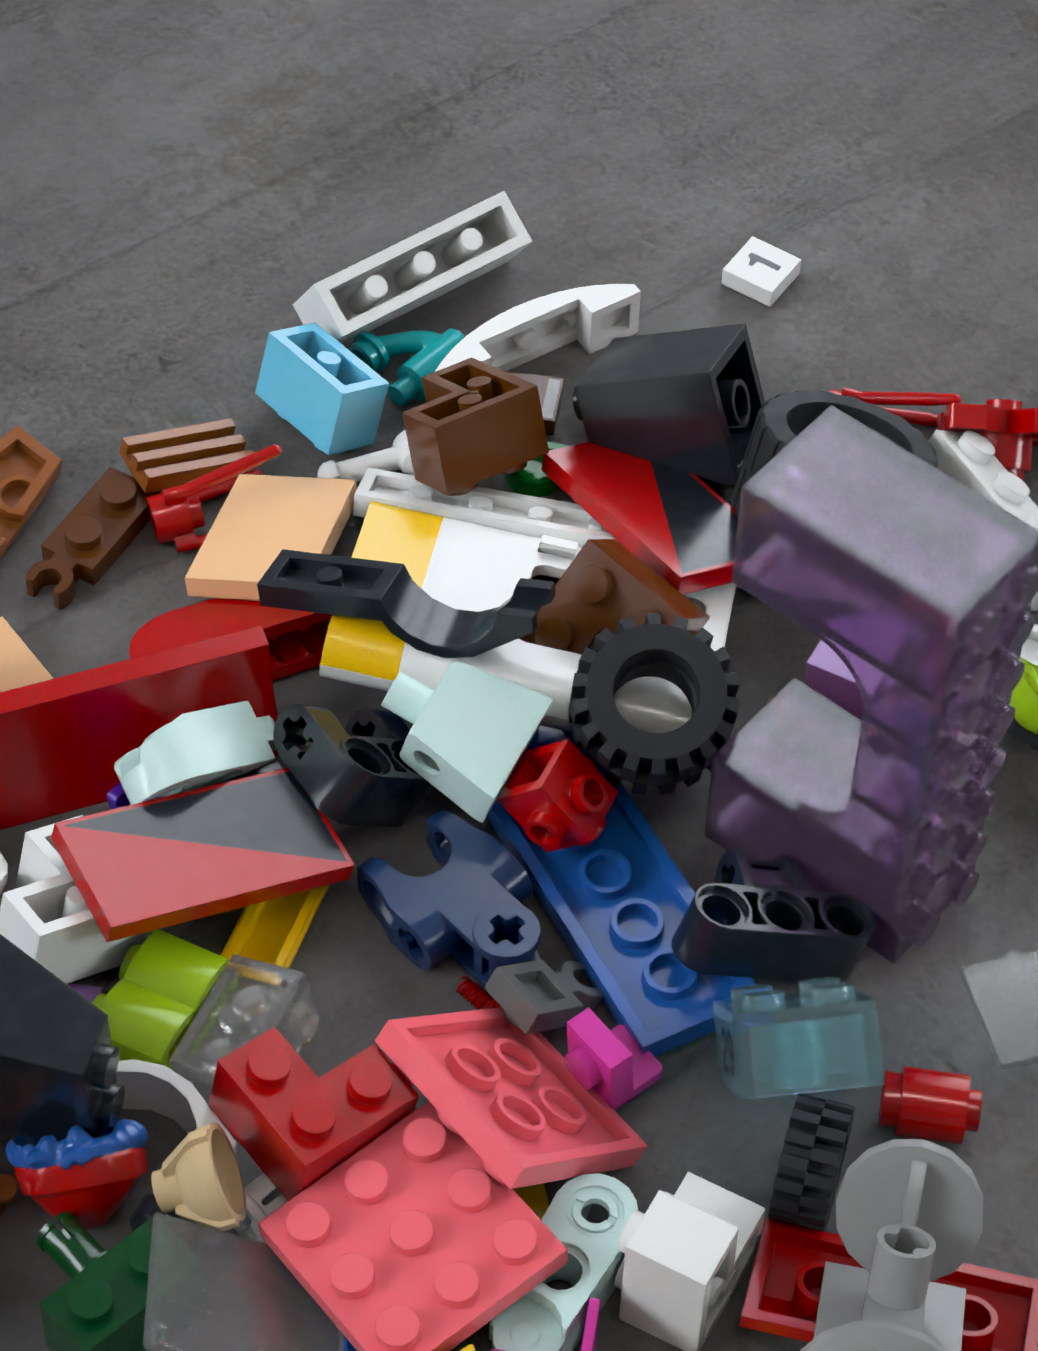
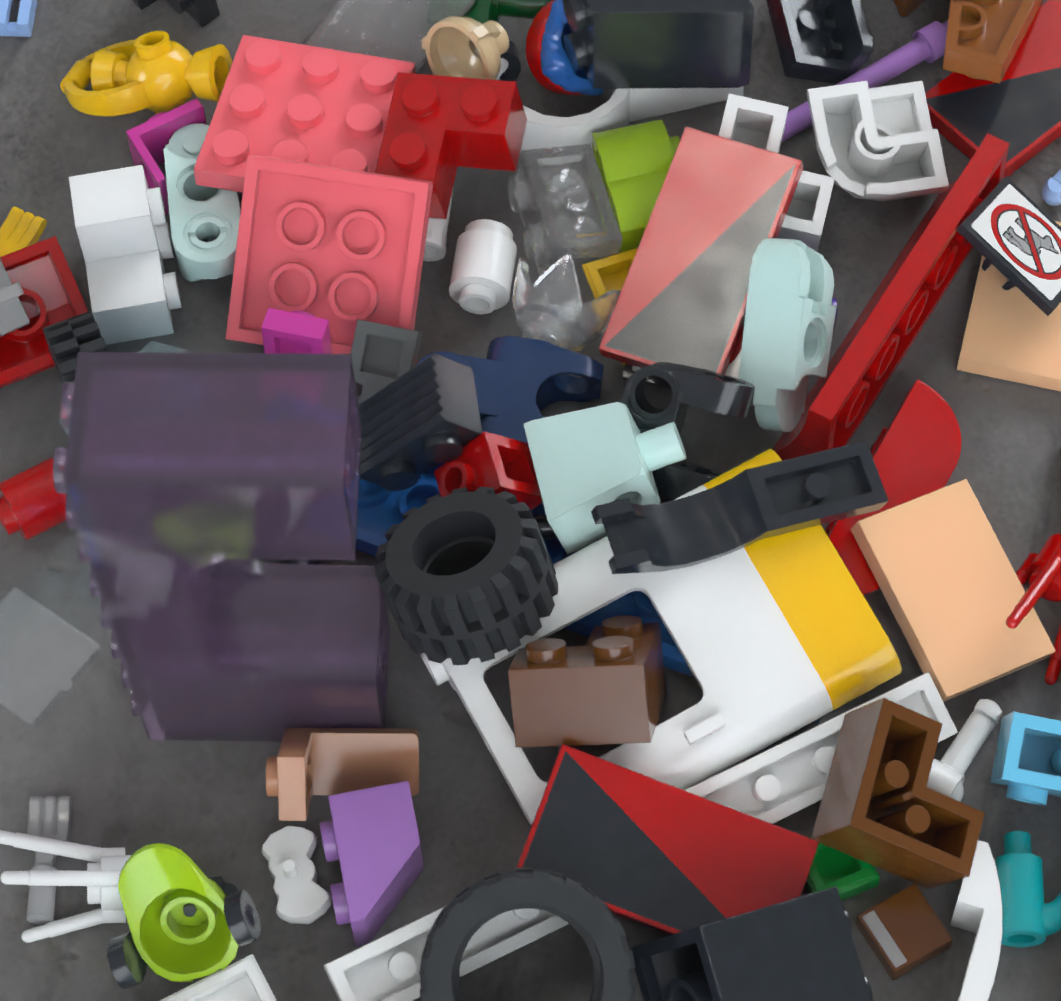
camera: 145 degrees right, 10 degrees up
none -> black brick [344,353,482,491]
none -> white brick [449,219,517,314]
none -> clear piece [512,254,621,352]

